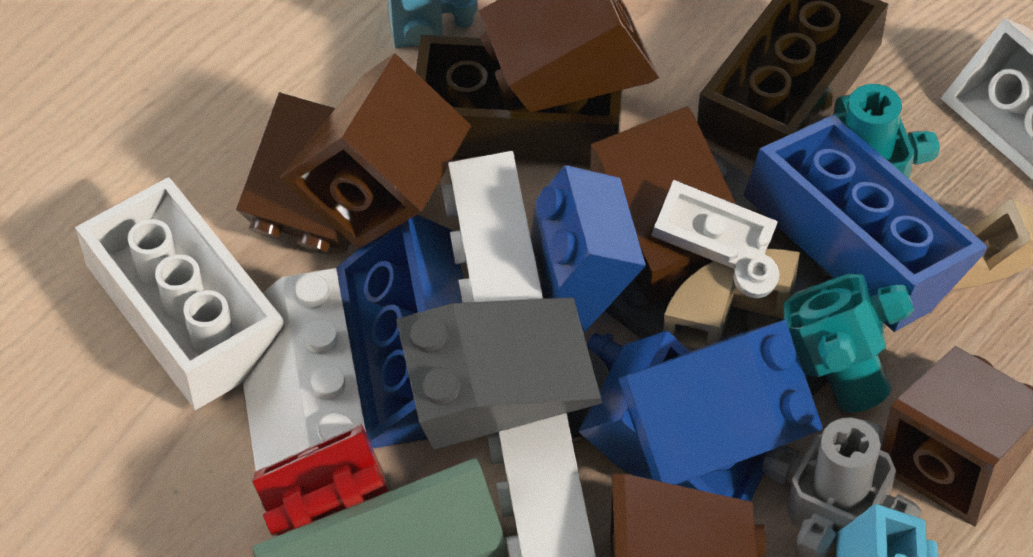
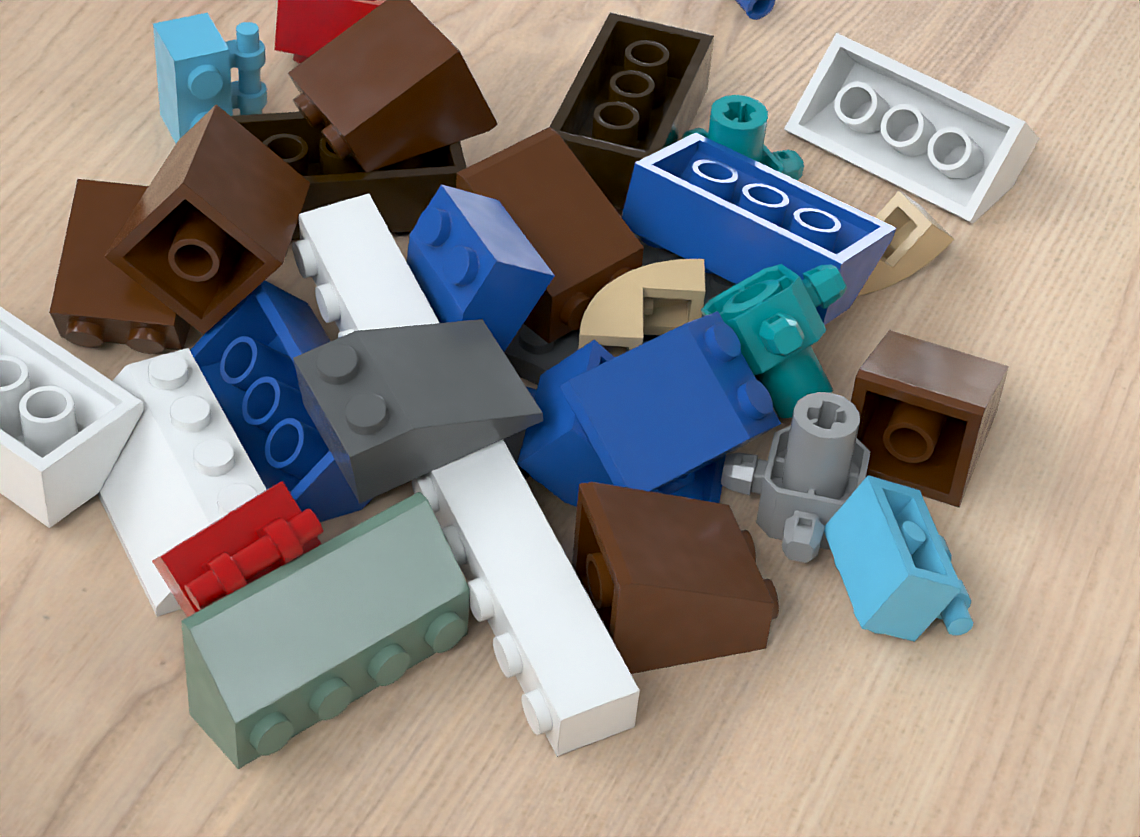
camera: 20 degrees left, 10 degrees down
white hinge [651,180,780,298] -> none

